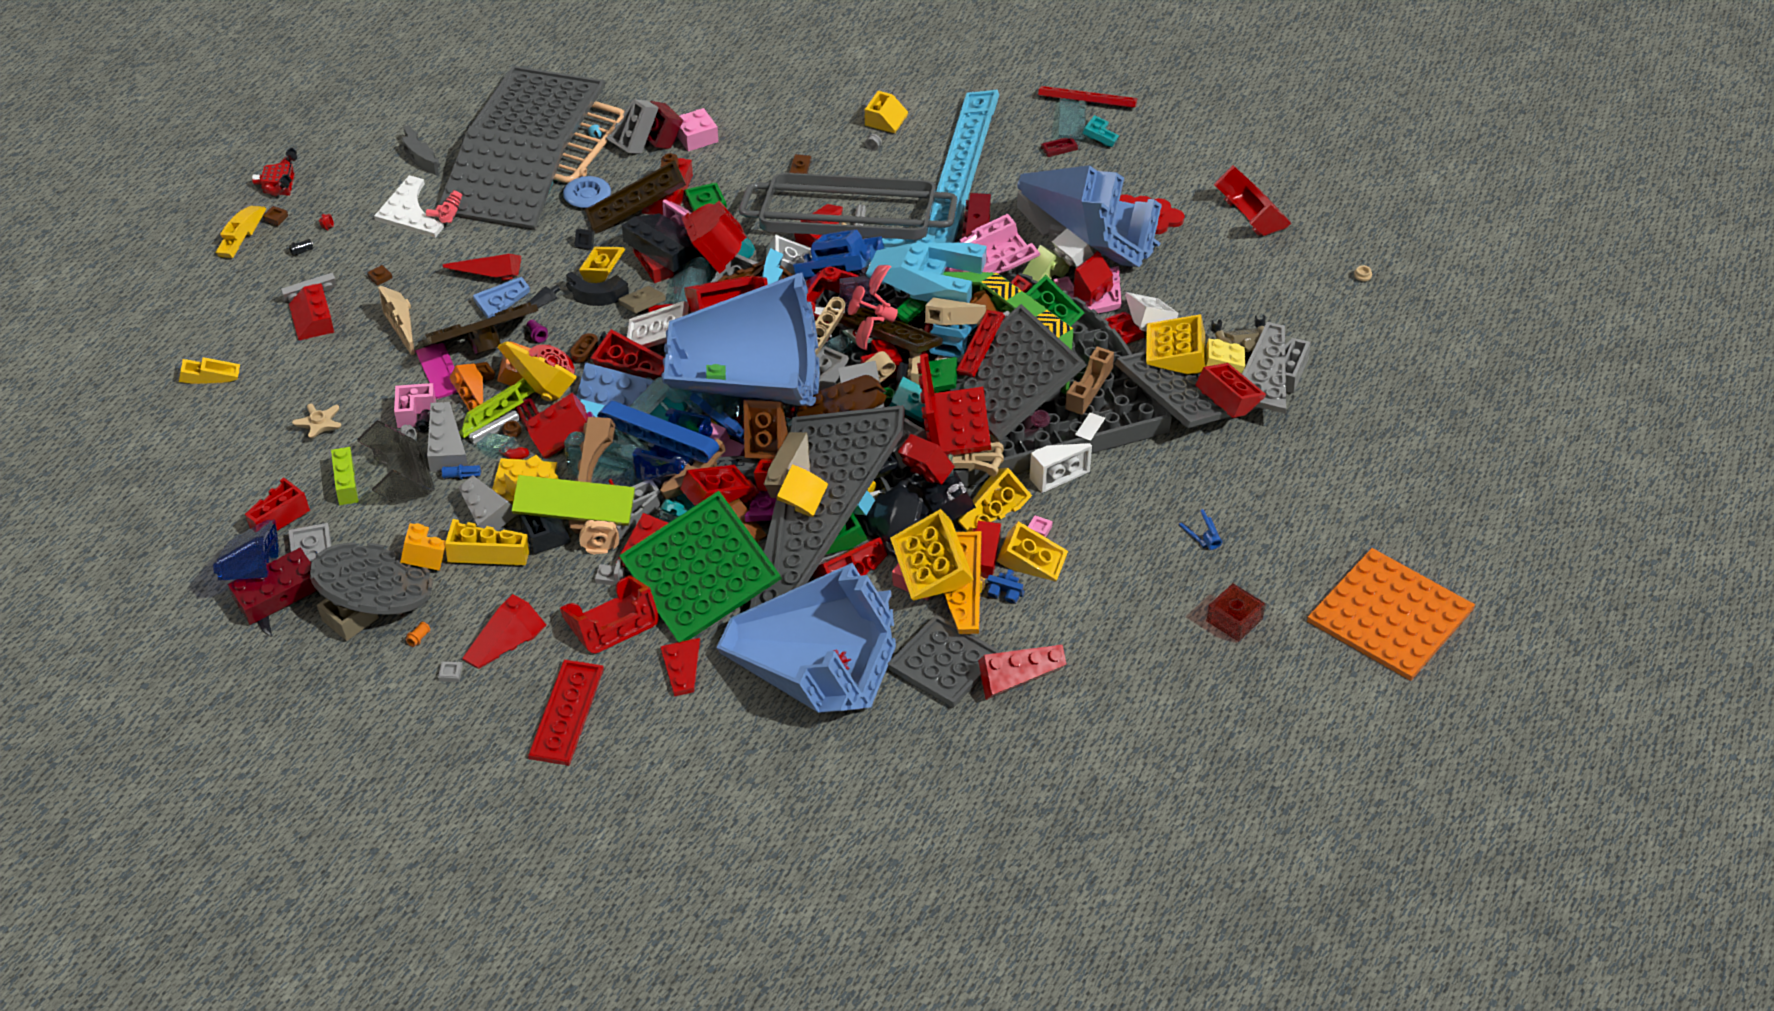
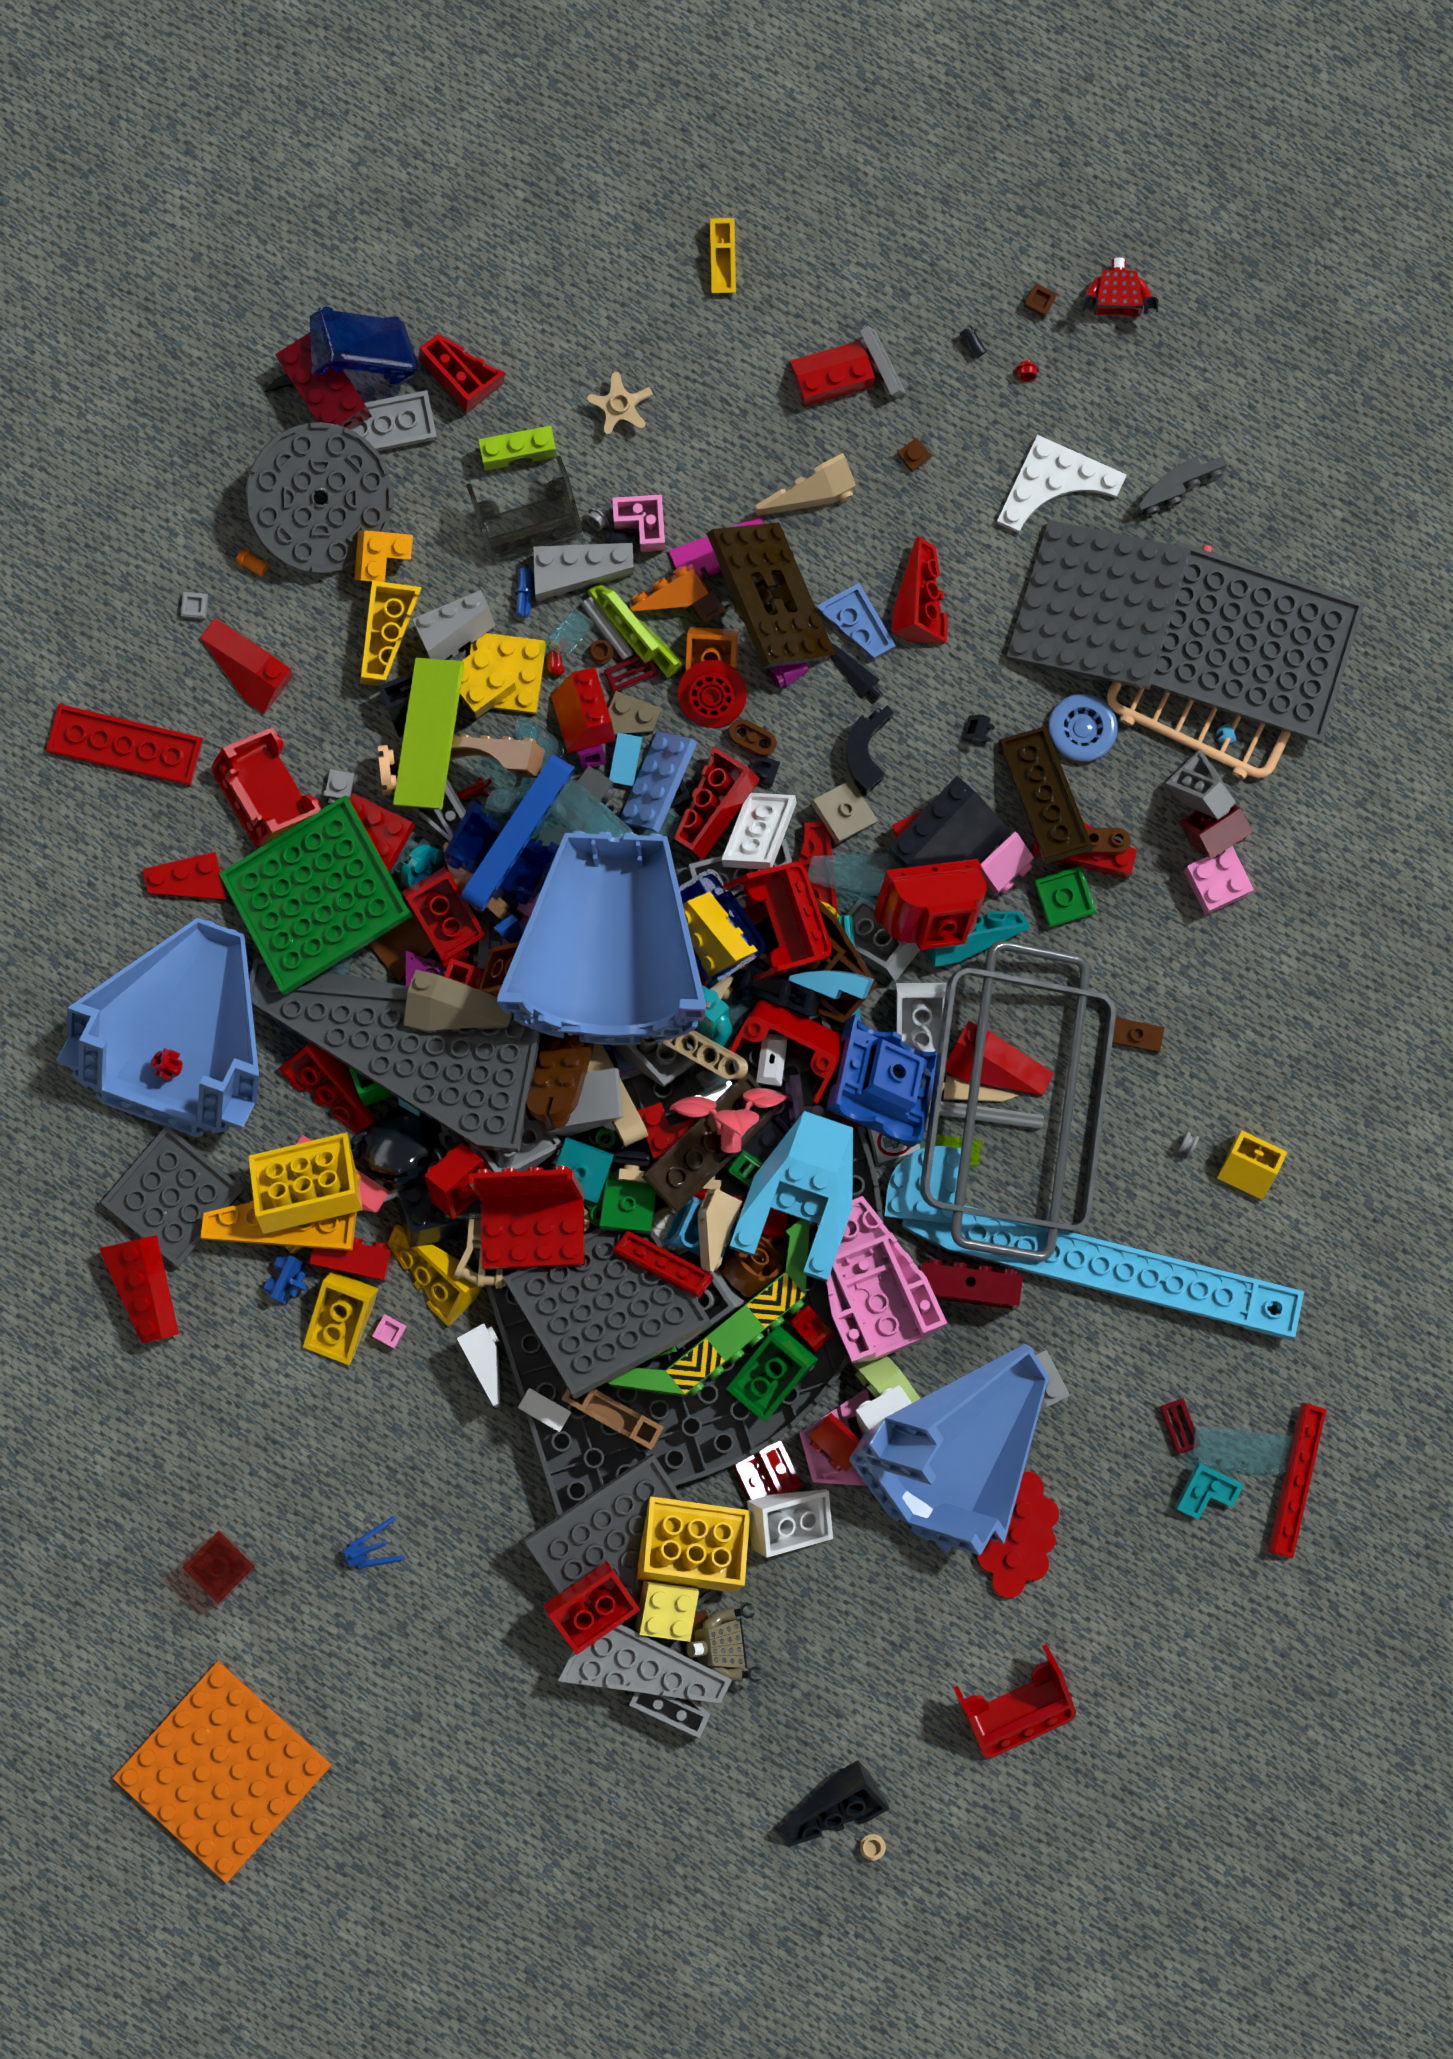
camera: 90 degrees right, 35 degrees up
yellow slope [216,206,266,258] -> none
coral piece [426,190,462,223] -> none
yellow wedge [497,341,577,401] -> none
yellow slope [579,247,625,283] -> none
bright green plate [706,364,726,380] -> none
yellow slope [777,464,828,517] -> none
none -> black wedge [777,1760,890,1846]

